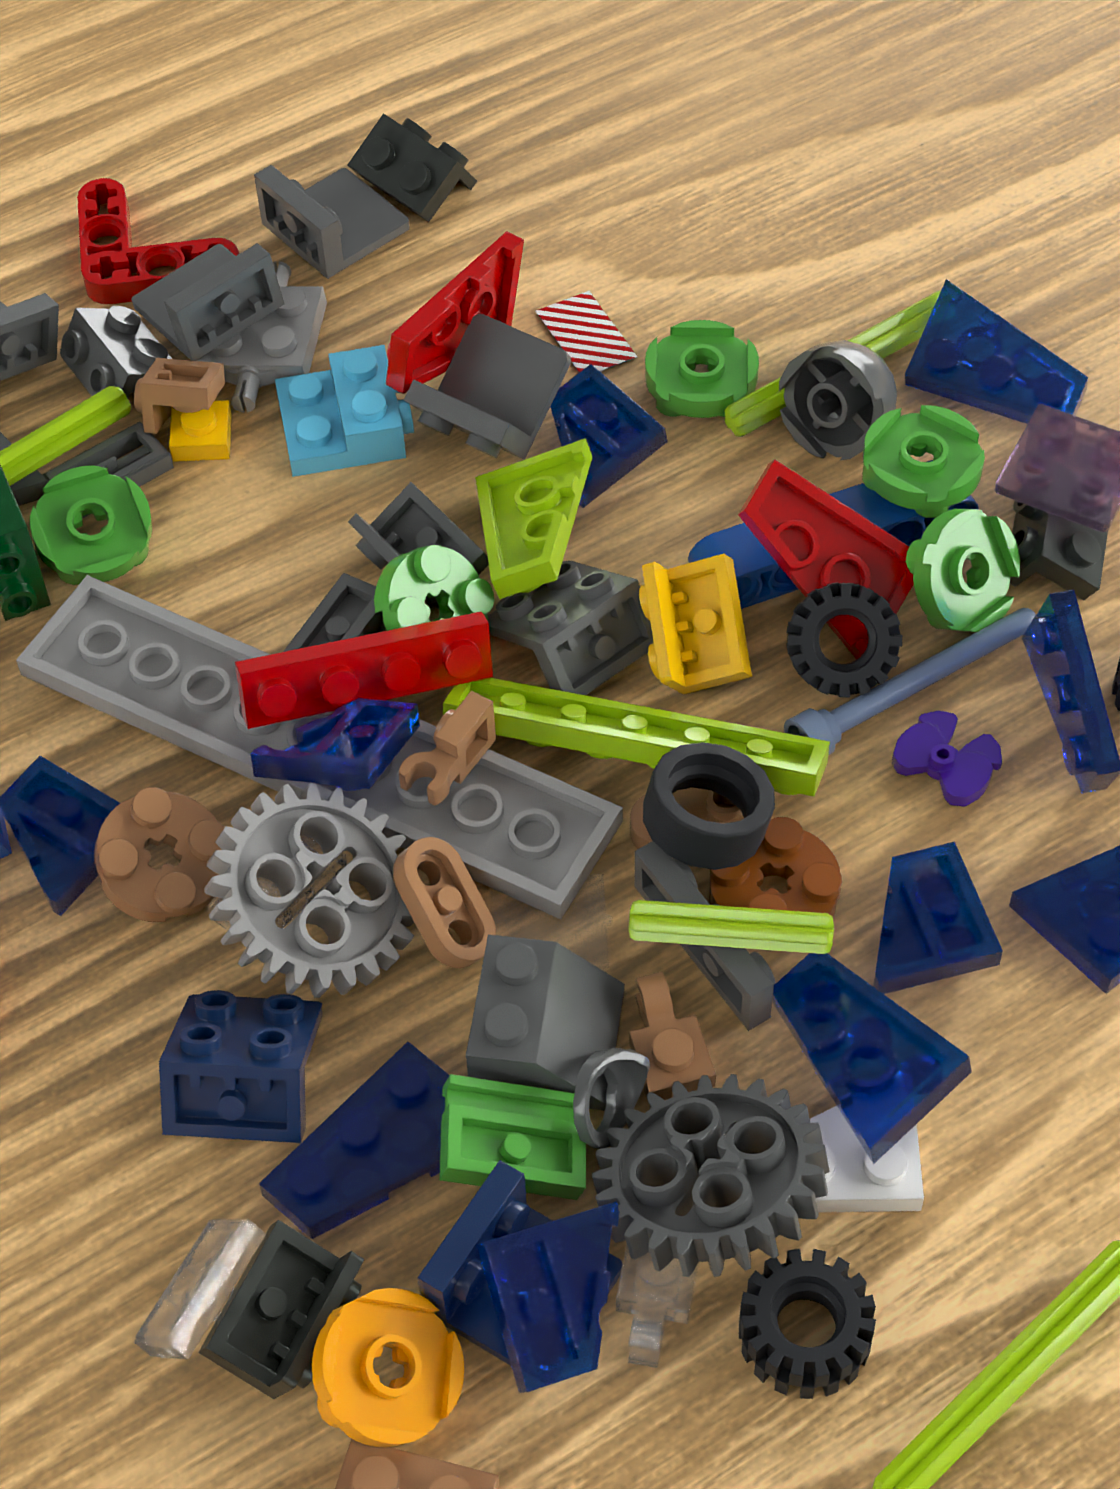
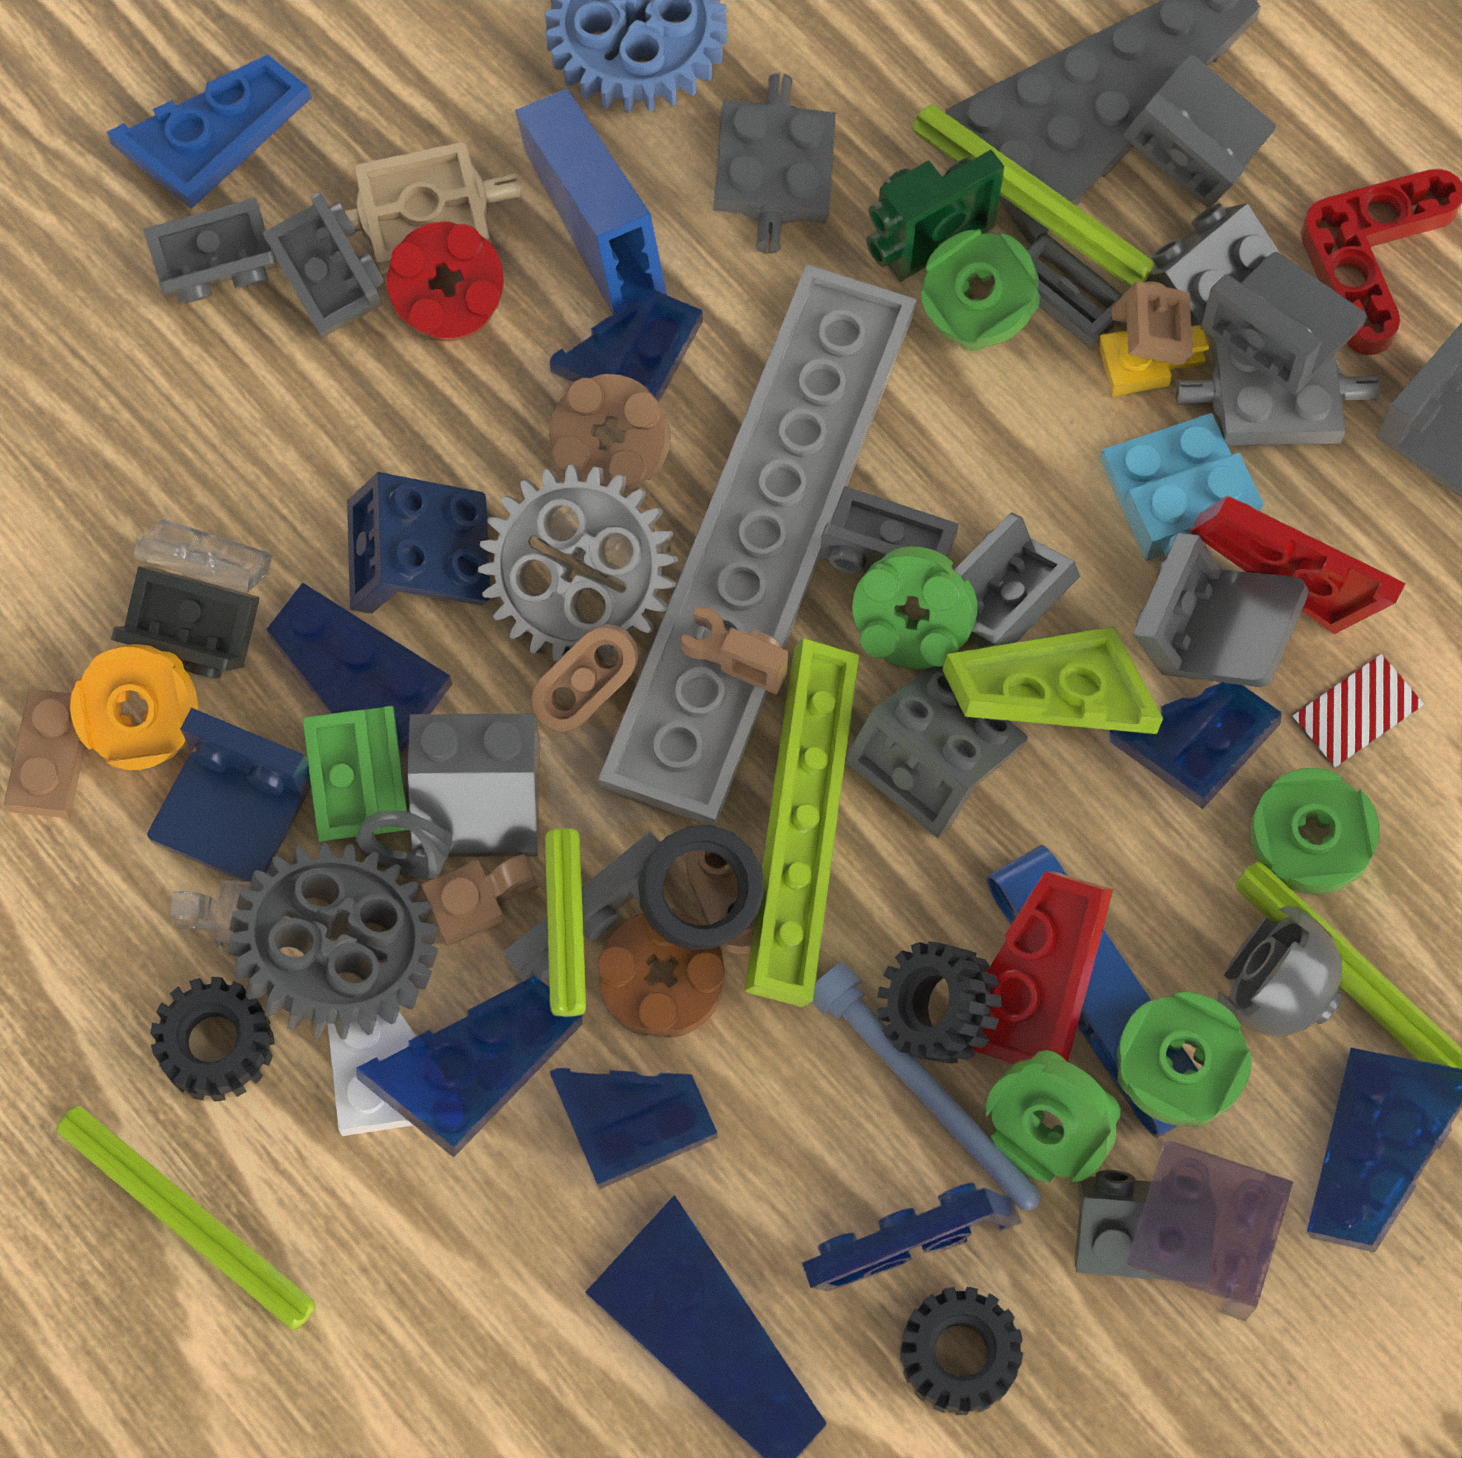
camera: 80 degrees right, 15 degrees up
red plate [235,611,493,729] -> none
clear blue wing [250,698,420,791] -> none
clear blue wing [476,1201,620,1393] -> none
yellow bracket [639,553,752,695] -> none
dark purple piece [892,710,1002,807] -> none

